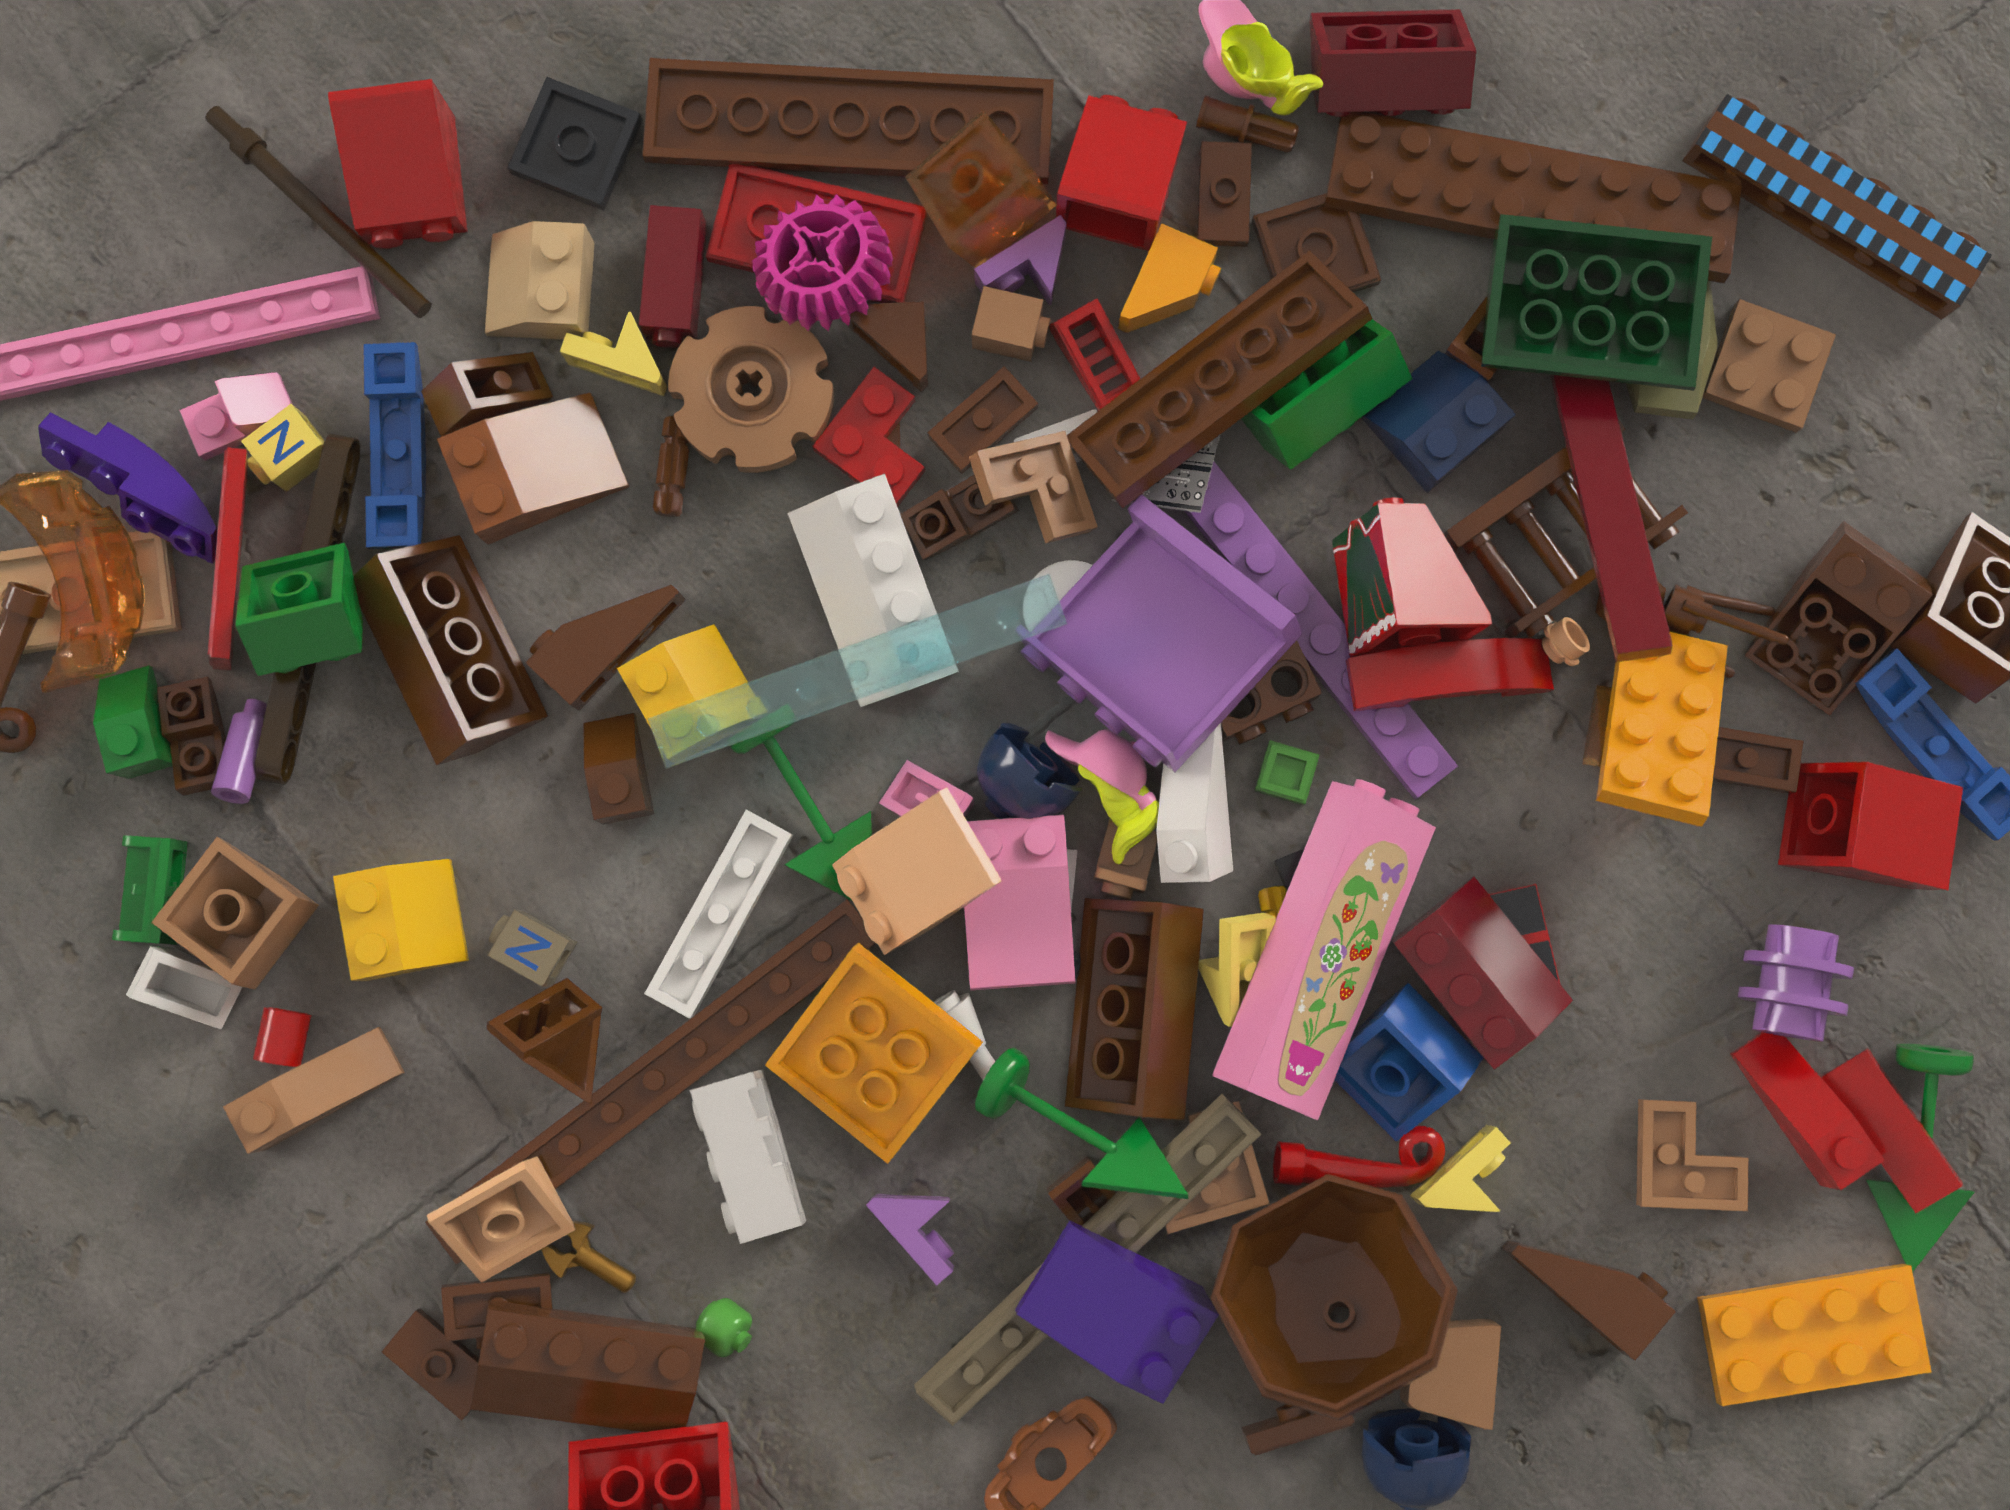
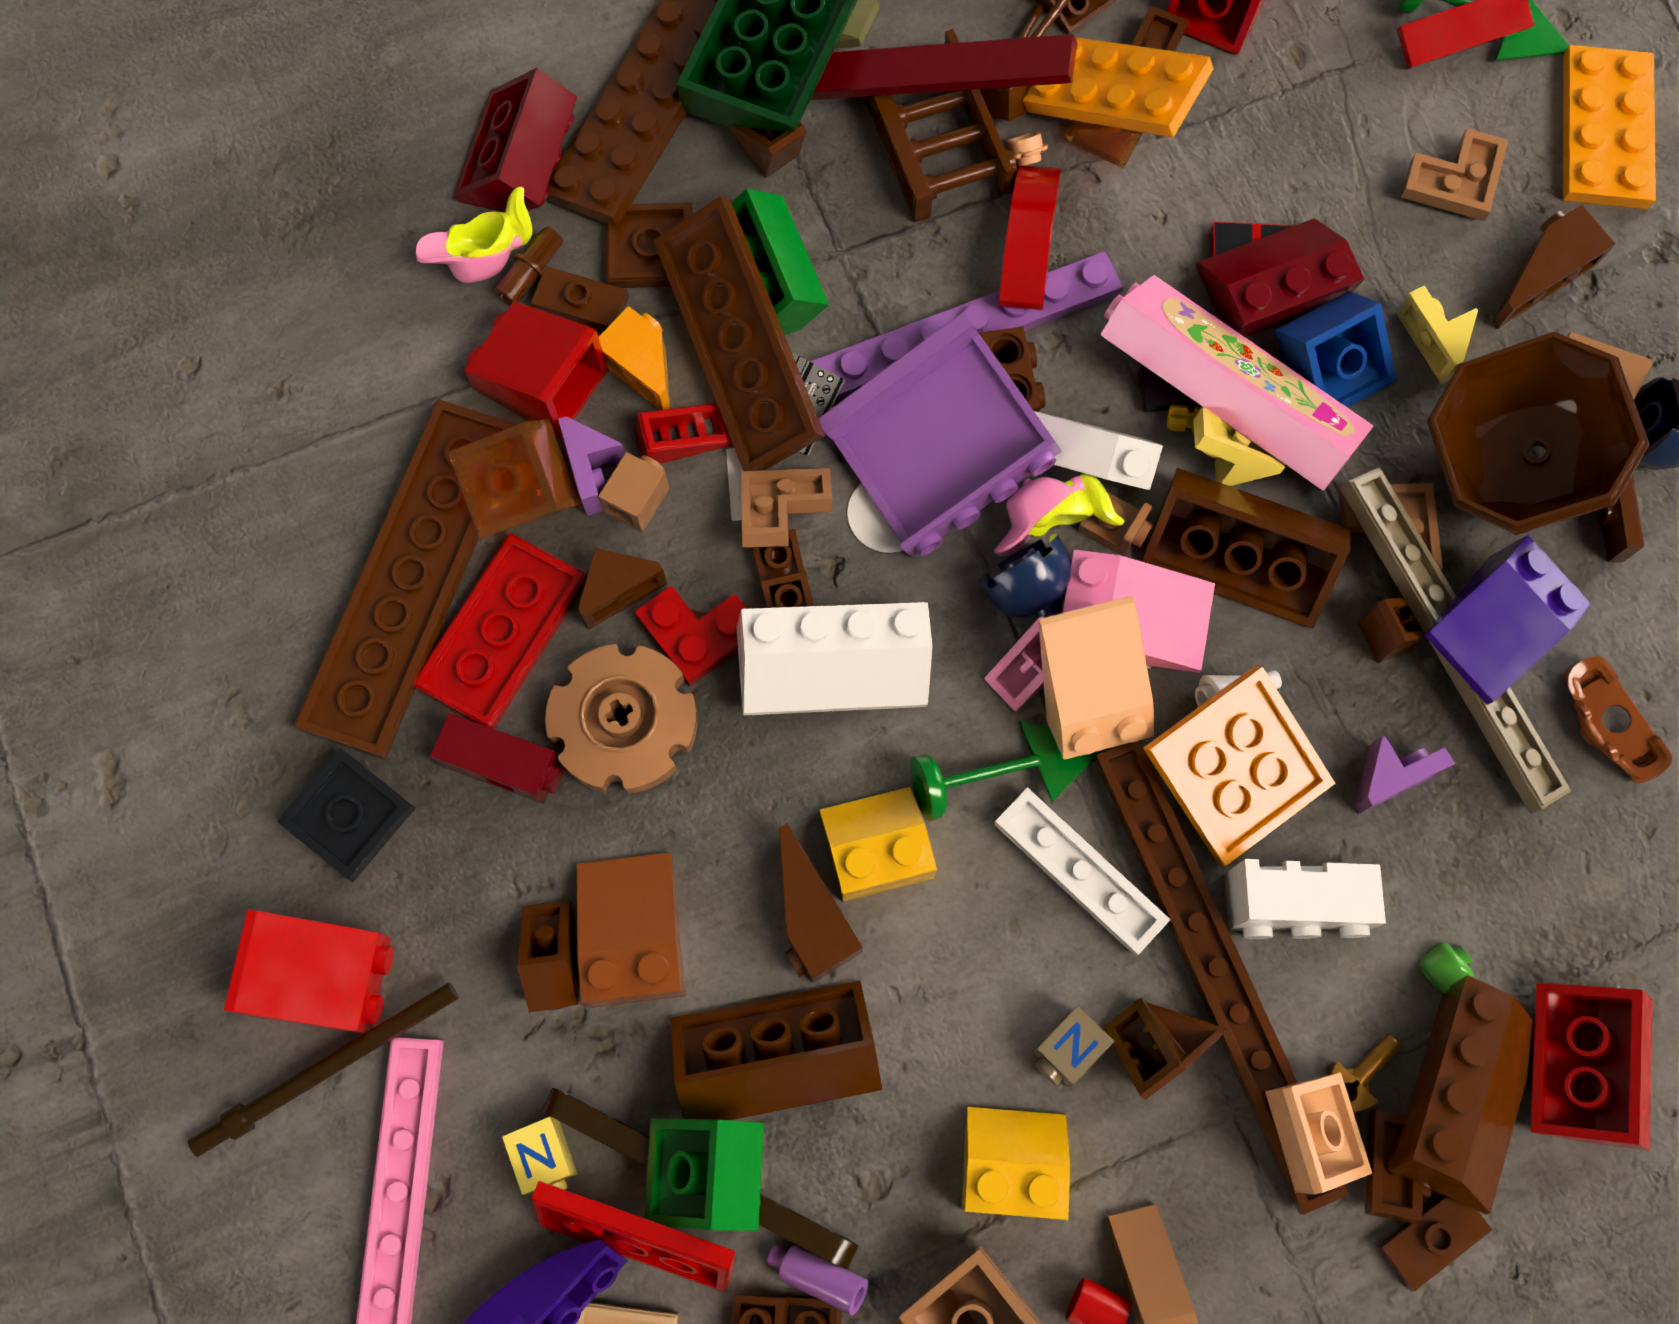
camera: 75 degrees left, 10 degrees down
bright pink slope [180,372,292,460] -> none
blue slope [364,342,426,549] -> none
tan slope [485,221,595,340] -> none
light yellow slope [560,312,667,396] -> none
reddish brown slope [583,713,654,824] -> none
clear light blue tile [648,574,1067,768] -> none
reddish brown axle [653,416,690,517] -> none
dark pink gear [752,194,893,332] -> none
reddish brown plate [927,366,1038,475] -> none
green piece [975,1047,1189,1199] -> none
bright green tile [1254,740,1319,806] -> none
red plant [1273,1126,1445,1188] -> none
slope [1332,497,1492,658] -> none
dark blue slope [1361,350,1516,493] -> none
red slope [1730,1032,1885,1190] -> none
medium lavender piece [1738,924,1854,1042] -> none

